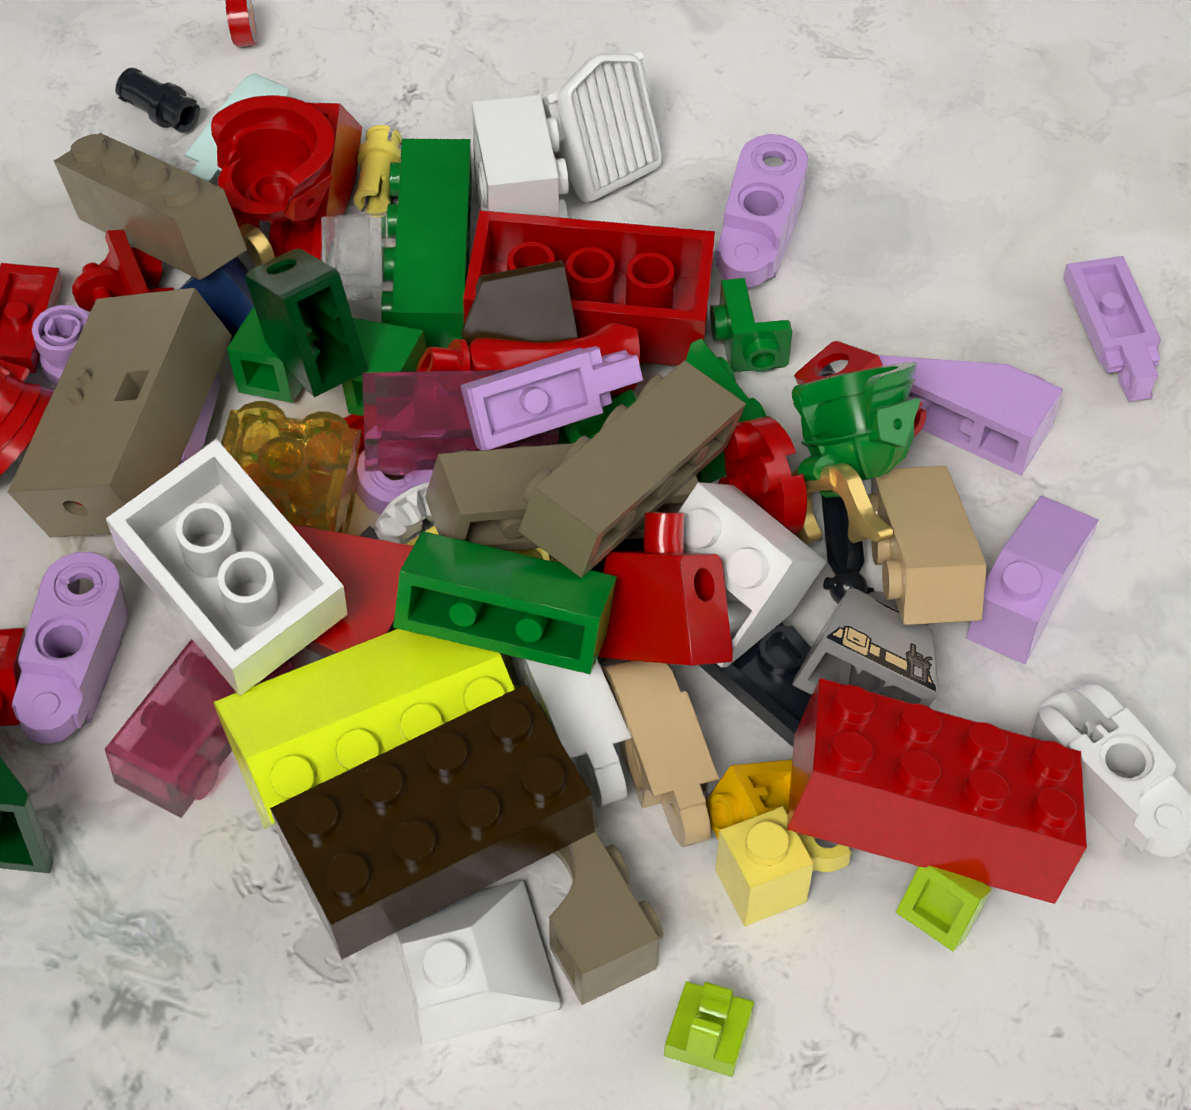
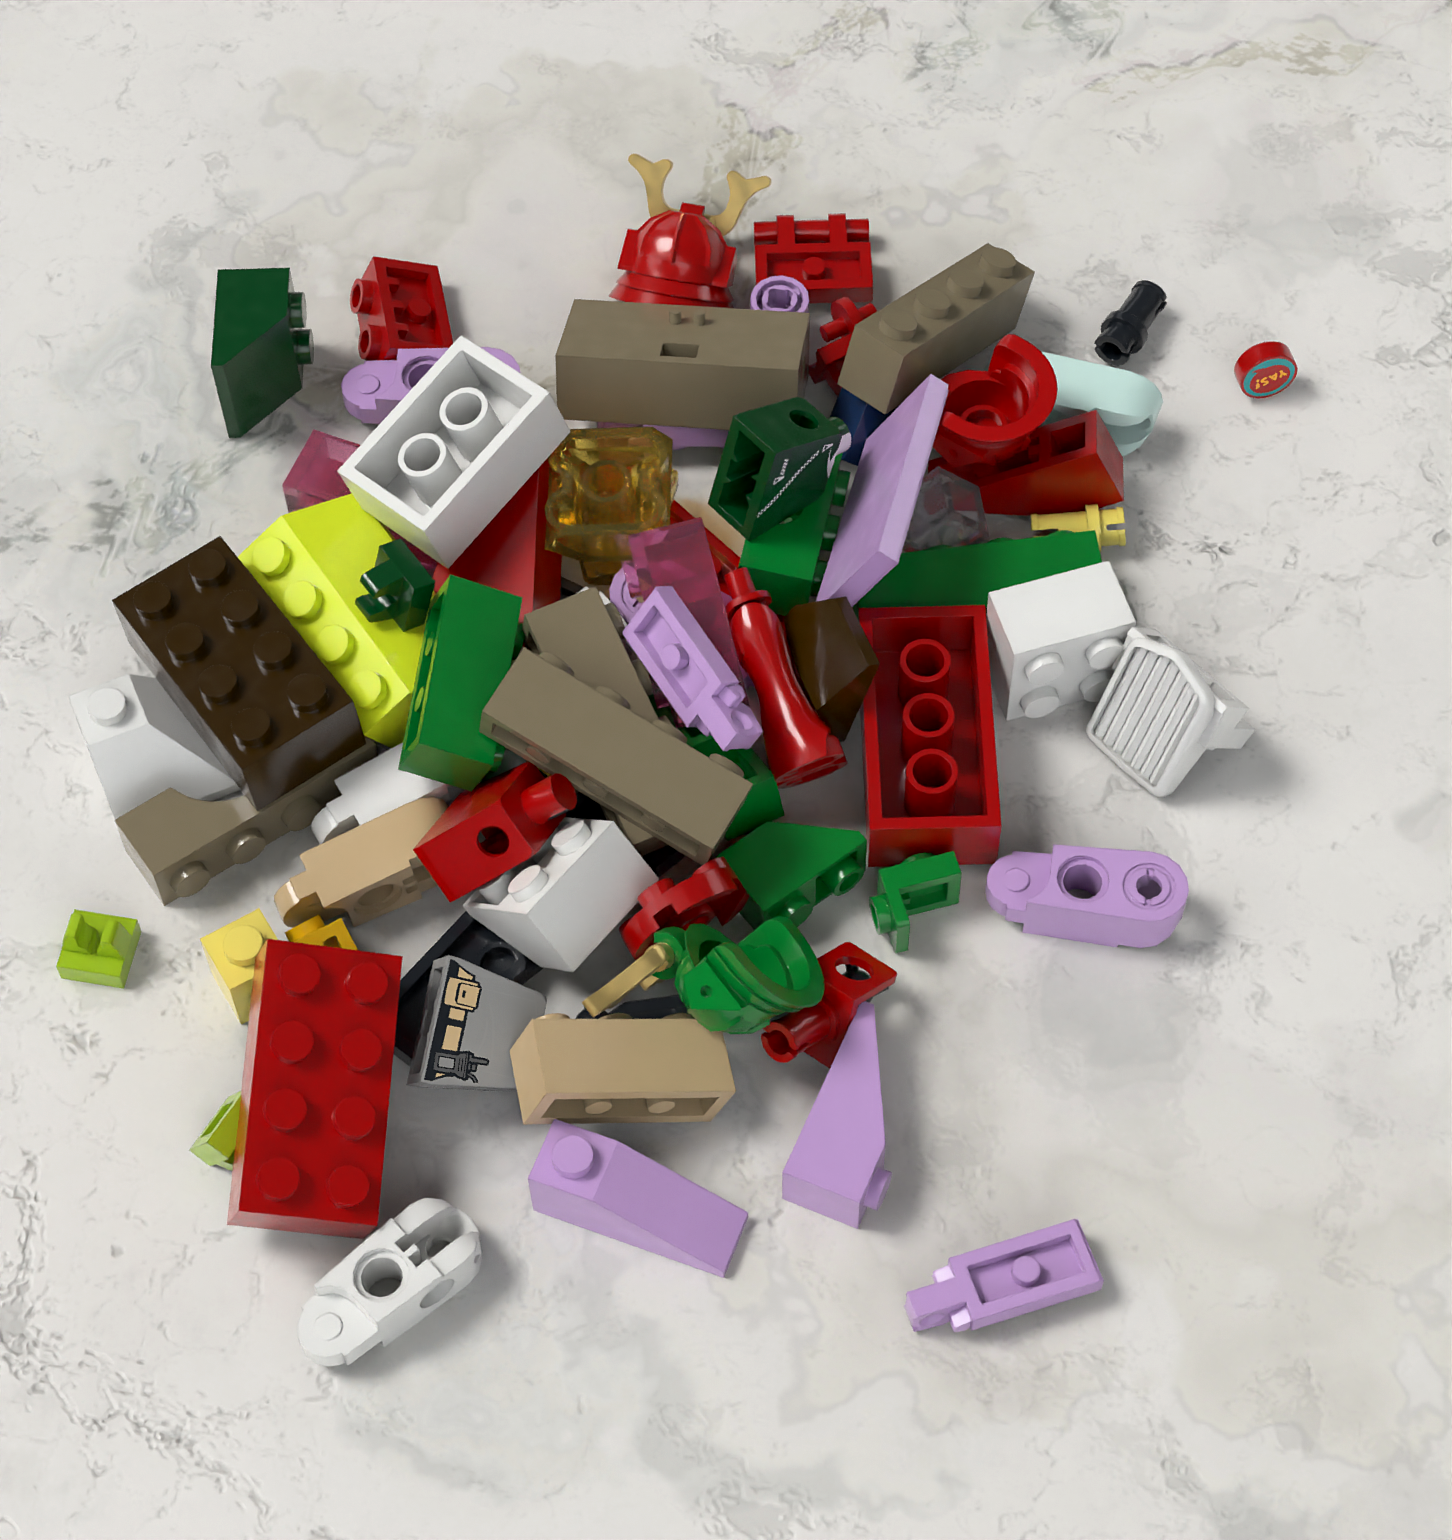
camera: 85 degrees right, 5 degrees up
none -> dark green tile [355,538,435,632]
none -> lavender tile [816,374,949,607]

